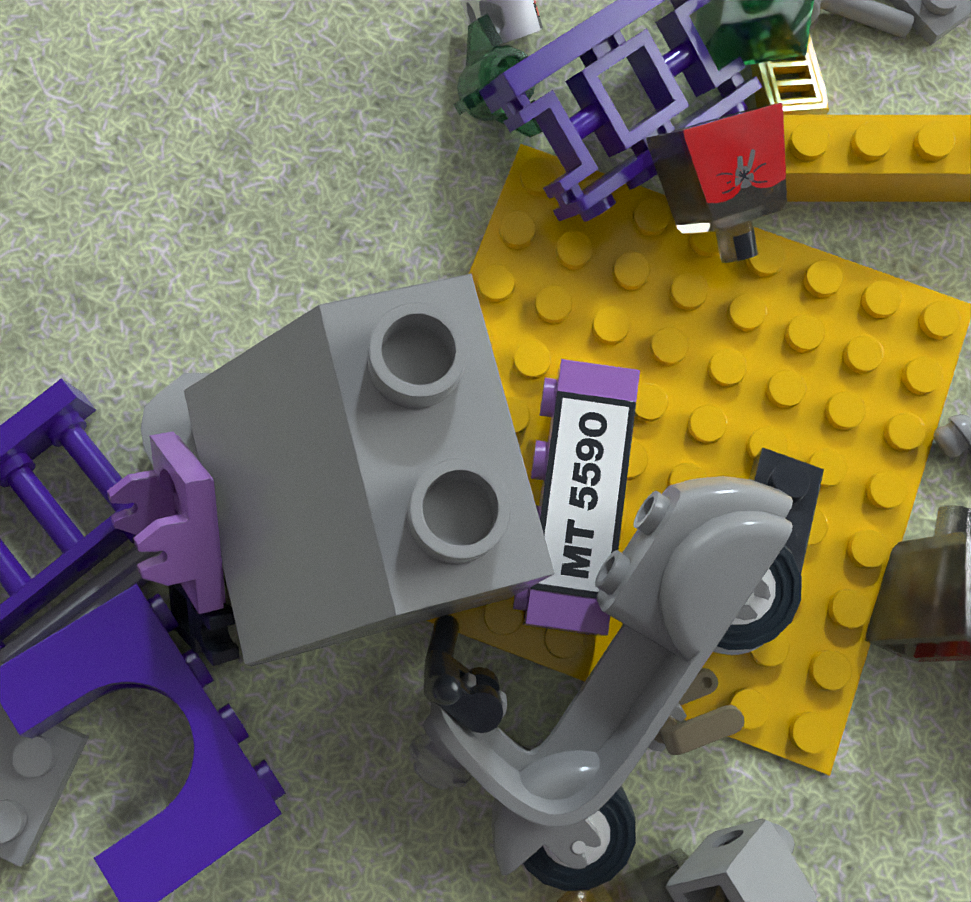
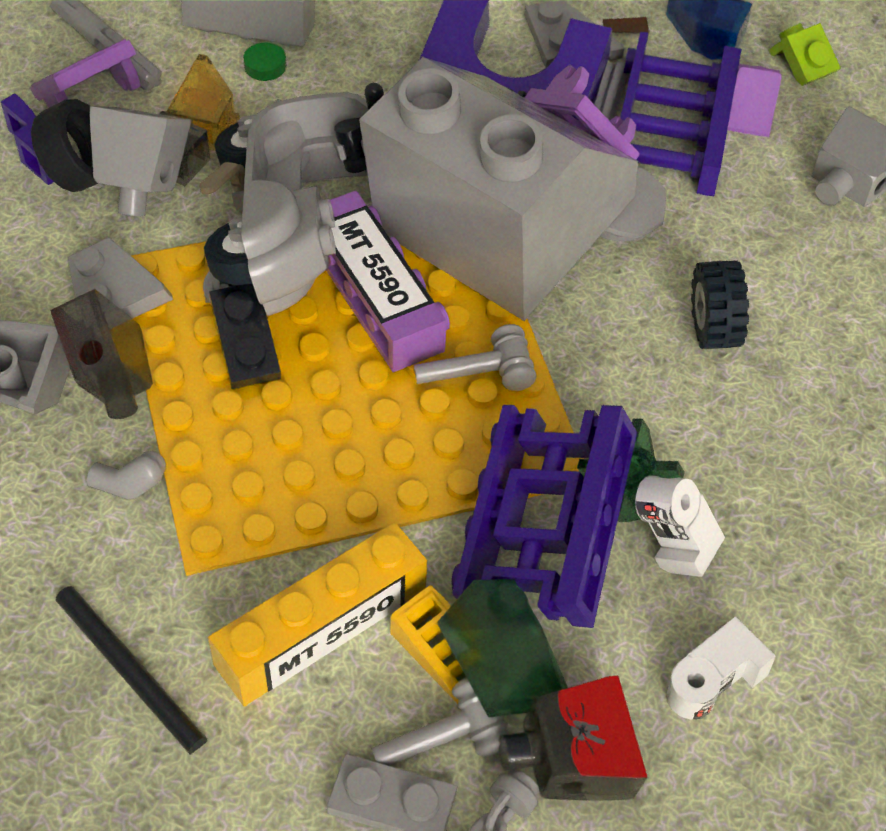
camera: 145 degrees right, 25 degrees down
torso [646,102,787,263] -> none
none -> light grey wing [68,237,173,335]
none -> light grey piece [414,324,536,391]
none -> black wheel [691,260,749,349]

